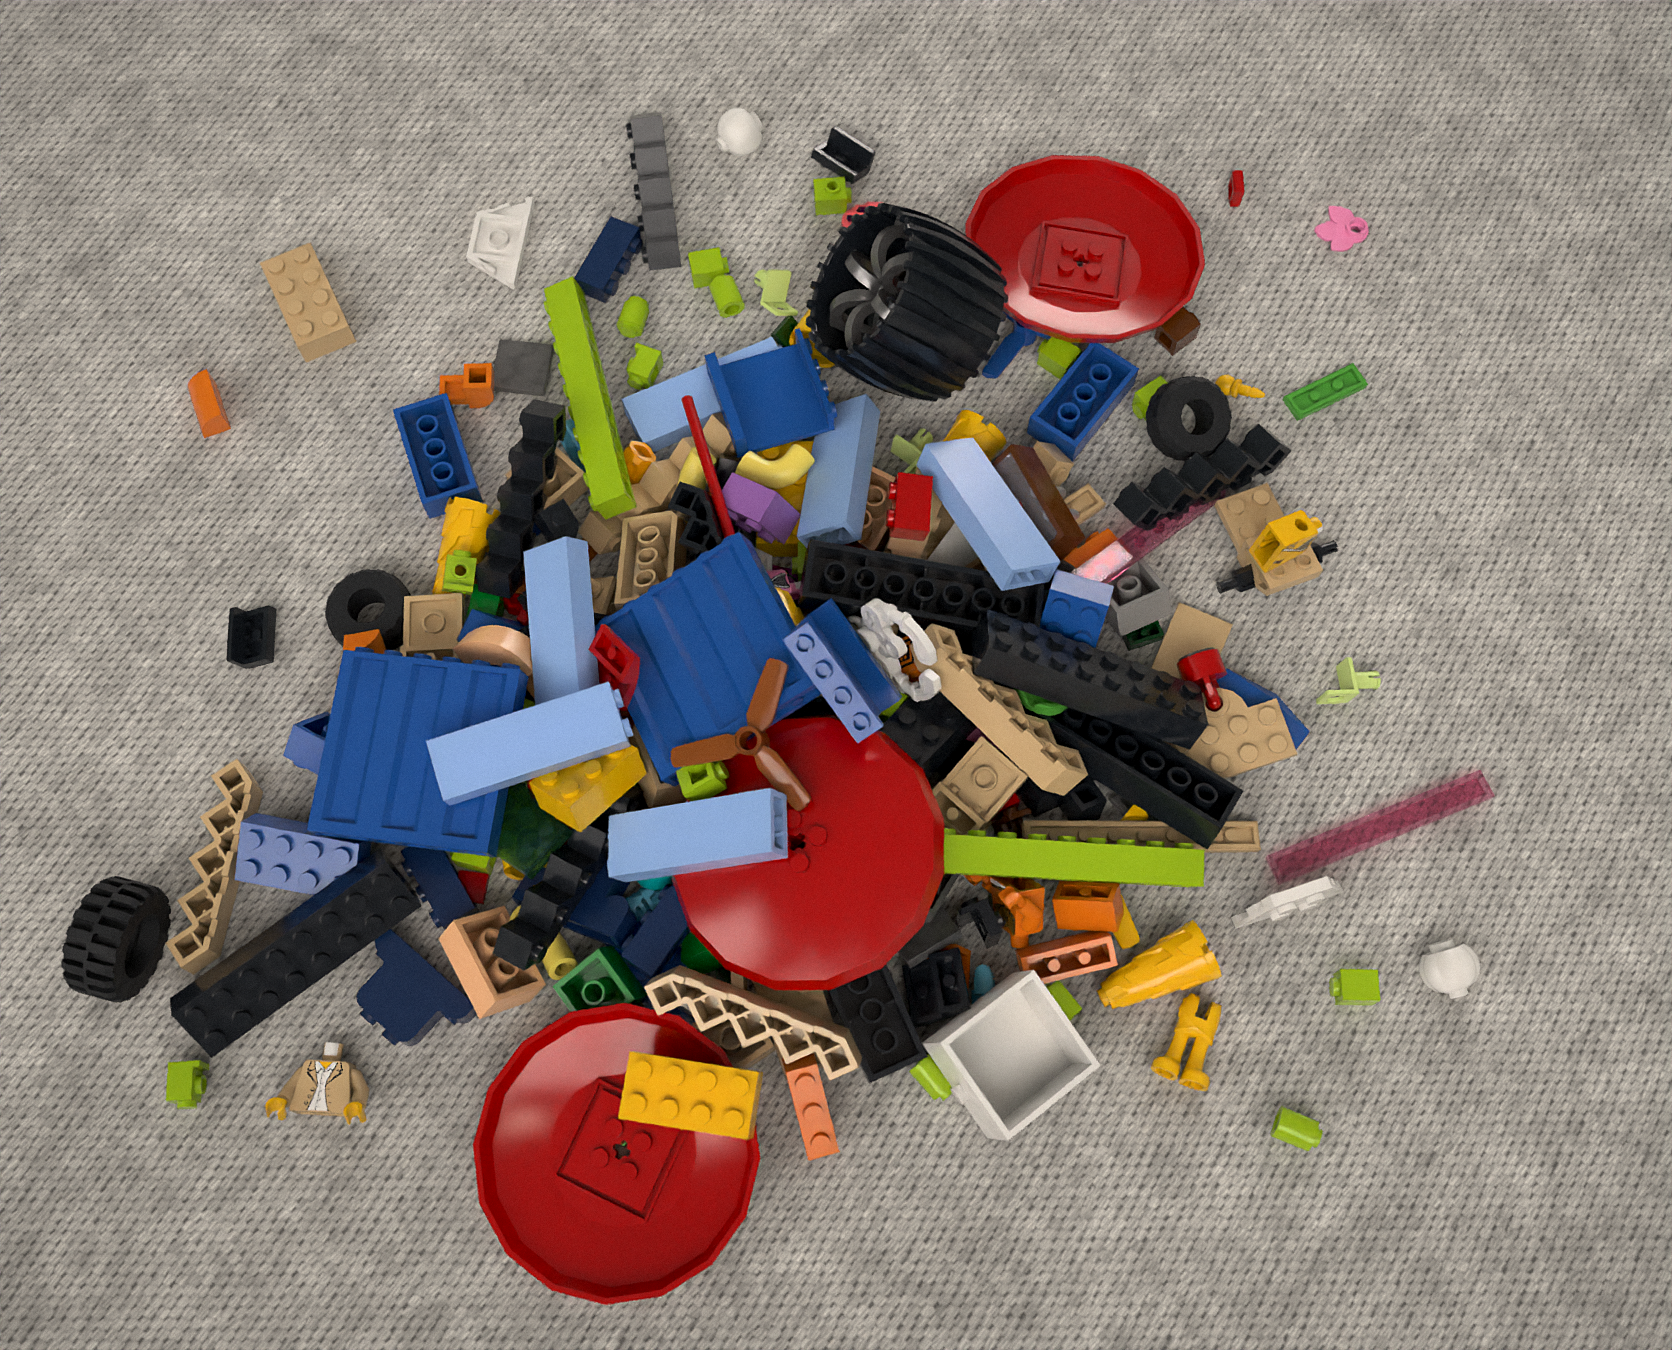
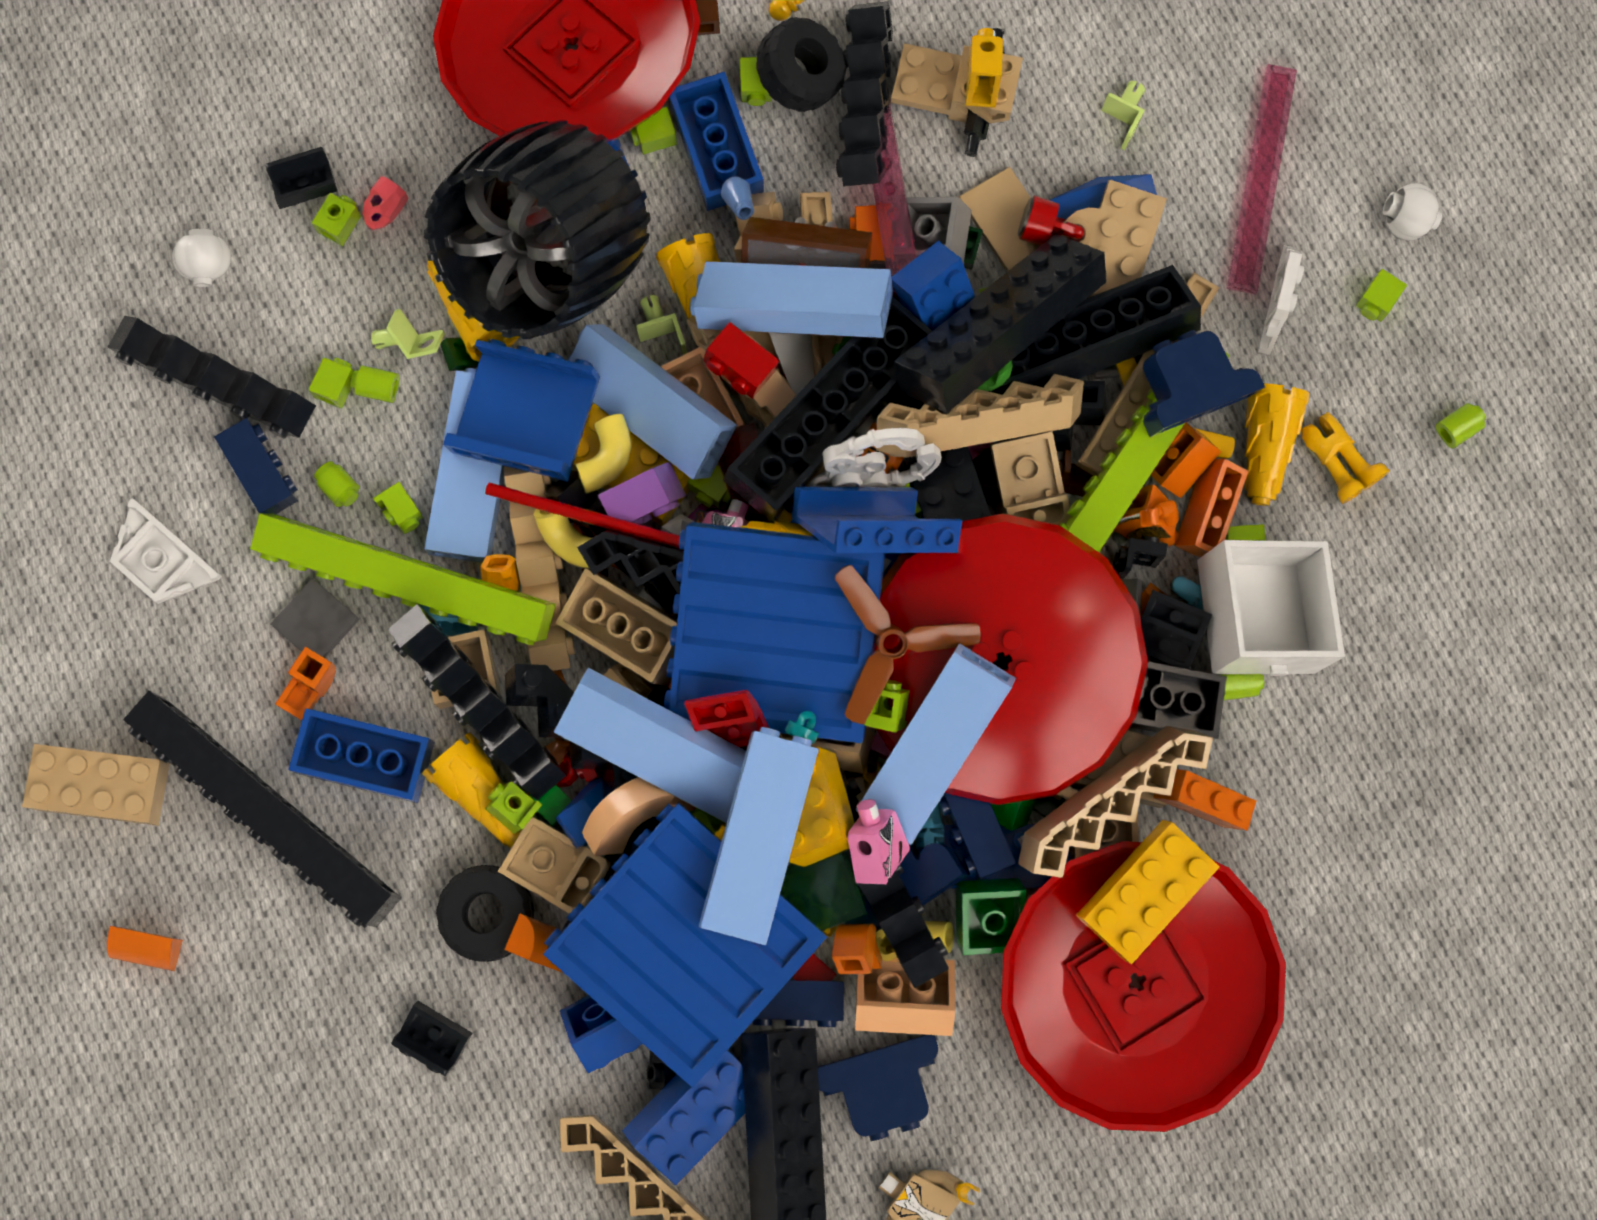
camera: 60 degrees left, 10 degrees up
none -> black brick [123,690,402,928]
none -> medium blue cone [721,177,754,220]
none -> teal tile [785,711,819,745]
none -> orange brick [832,924,882,974]
none -> bright pink torso [847,799,910,885]
none -> dark blue brick [1143,330,1265,437]

